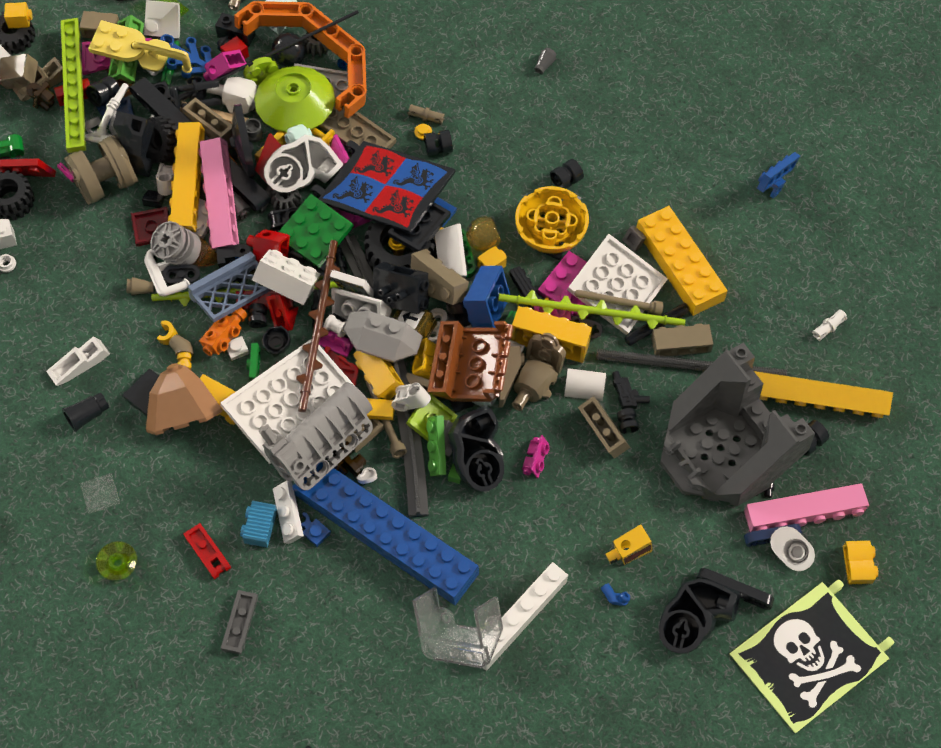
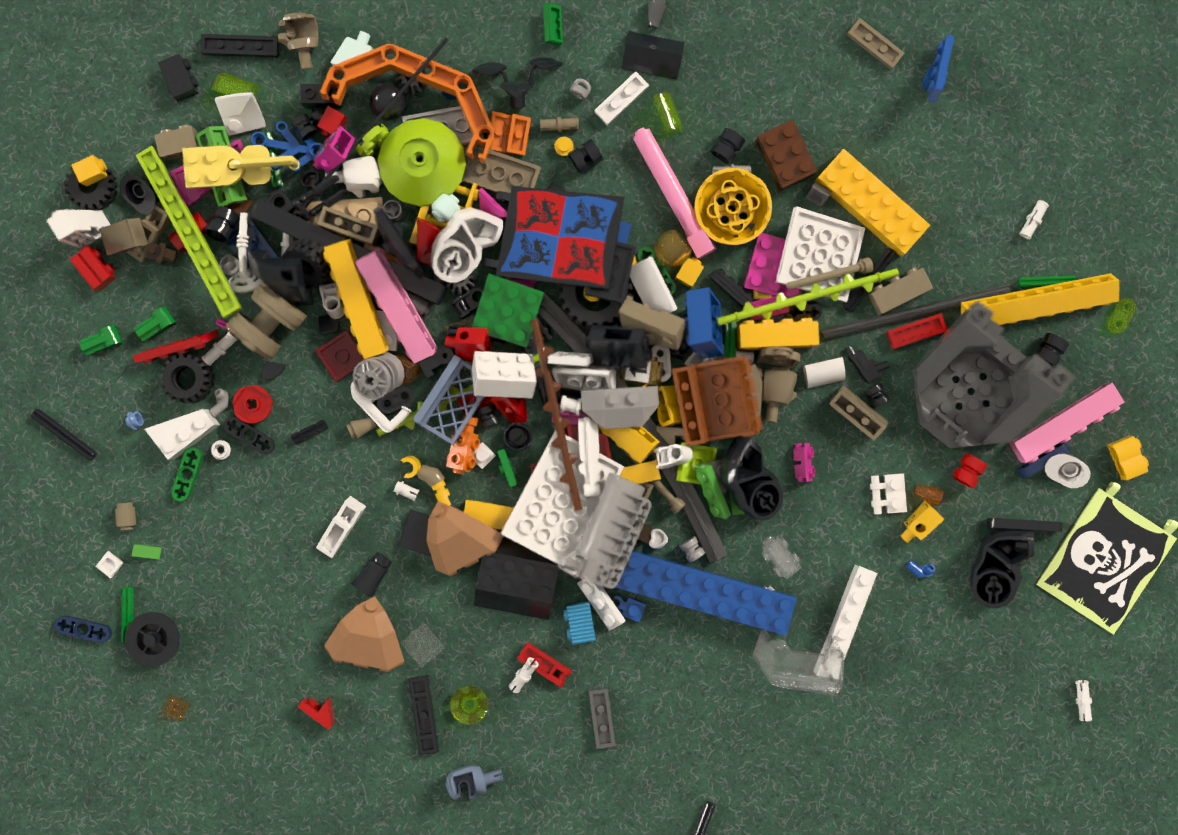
camera: 20 degrees left, 25 degrees up
none -> black piece [119,174,156,215]
none -> white pin [201,331,238,366]
none -> light grey arm [209,388,228,417]
none -> black beam [224,417,275,454]
none -> red plate [233,385,273,423]
none -> black tile [262,361,286,380]
none -> black wheel [291,114,318,141]
none -> black axle [291,420,328,444]
none -> medium nougat brick [324,596,404,672]
none -> white pin [393,481,419,501]
none -> black plate [408,675,439,755]
none -> sand blue piece [445,765,503,800]
none -> black plant [473,57,563,108]
none -> black slope [474,536,559,620]
none -> orange slope [487,111,531,156]
none -> white pin [509,658,538,693]
none -> green plate [543,3,563,45]
none -> light grey tile [570,79,591,100]
none -> white piece [578,416,602,497]
none -> white plate [594,72,649,126]
none -> black slope [621,31,685,80]
none -> bright pink brick [633,128,717,259]
none -> clear neon green brick [653,92,684,136]
none -> light grey wheel [679,536,705,563]
none -> reddish brown brick [755,119,818,192]
none -> clear brick [761,535,802,579]
none -> dark tan plate [847,18,904,70]
none -> white plate [870,473,907,514]
none -> red plate [886,313,947,349]
none -> clear orange cone [914,484,944,506]
none -> red wheel [952,453,988,489]
none -> green axle [1018,276,1076,288]
none -> clear neon green plate [1106,298,1136,334]

